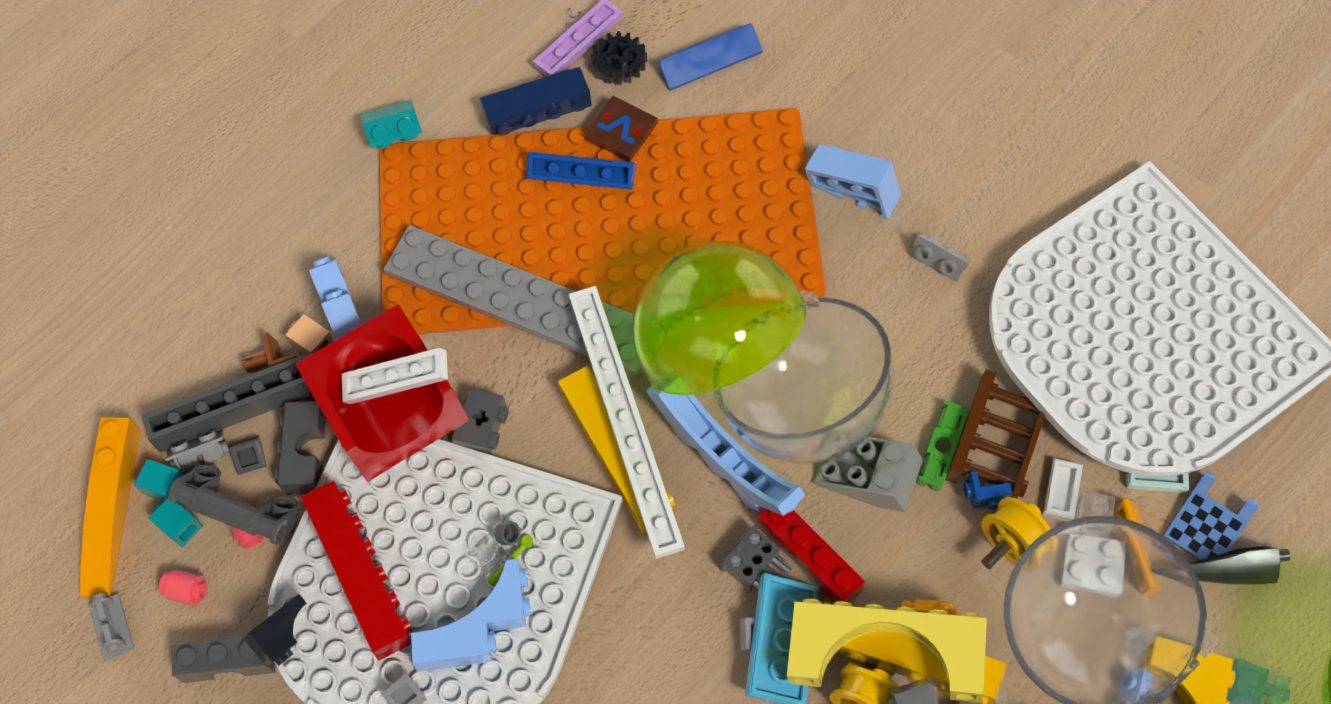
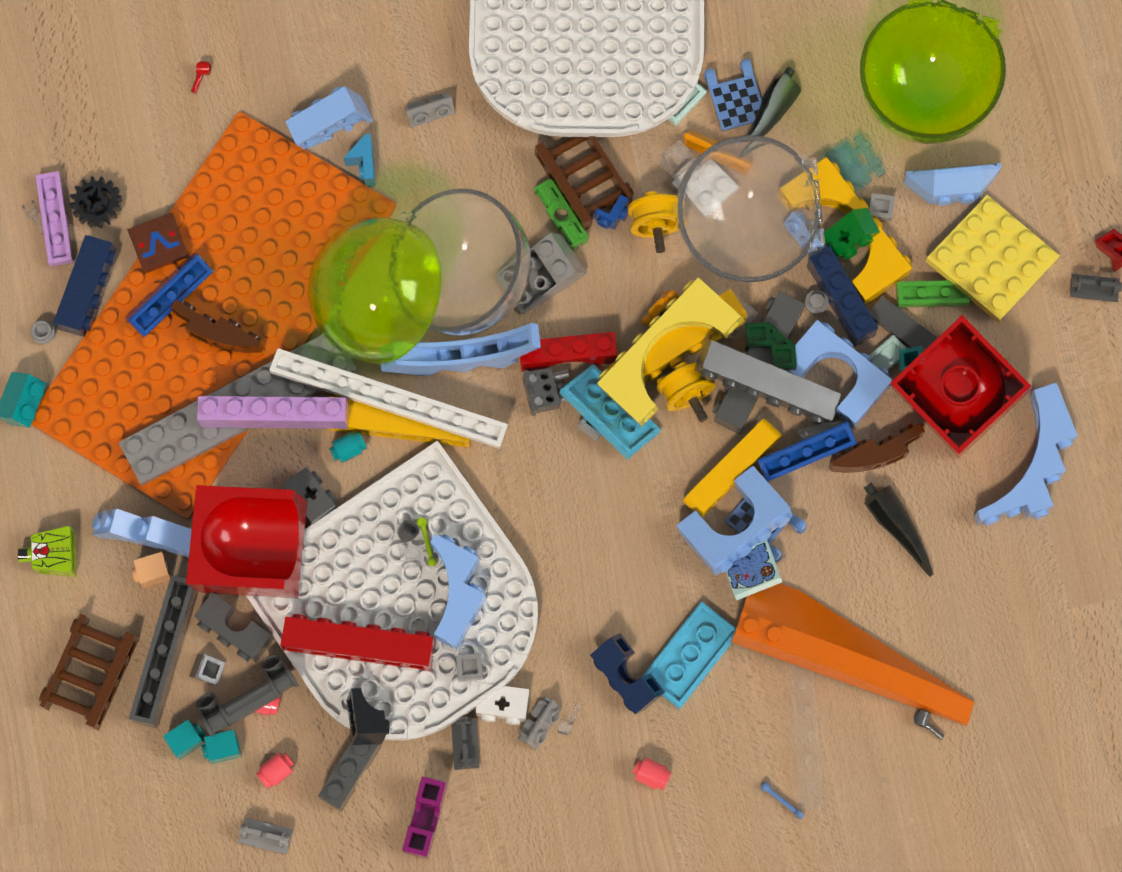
camera: 55 degrees left, 10 degrees up
light orange slope [80,417,141,598] -> none
light grey hinge [165,429,230,473] -> none
dark orange bracket [241,332,302,373] -> none
white plate [342,348,448,404] -> none
blue slope [658,23,763,91] -> none
white tile [1042,458,1083,522] -> none
none -> lime torso [18,526,76,577]
none -> light grey plate [31,320,55,344]
none -> reddish brown fence [39,614,139,731]
none -> reddish brown slope [170,300,264,353]
none -> red hand [191,61,211,93]
none -> lavender brick [197,396,348,429]
none -> teal brick [329,431,367,463]
none -> dark azure slope [344,134,375,187]

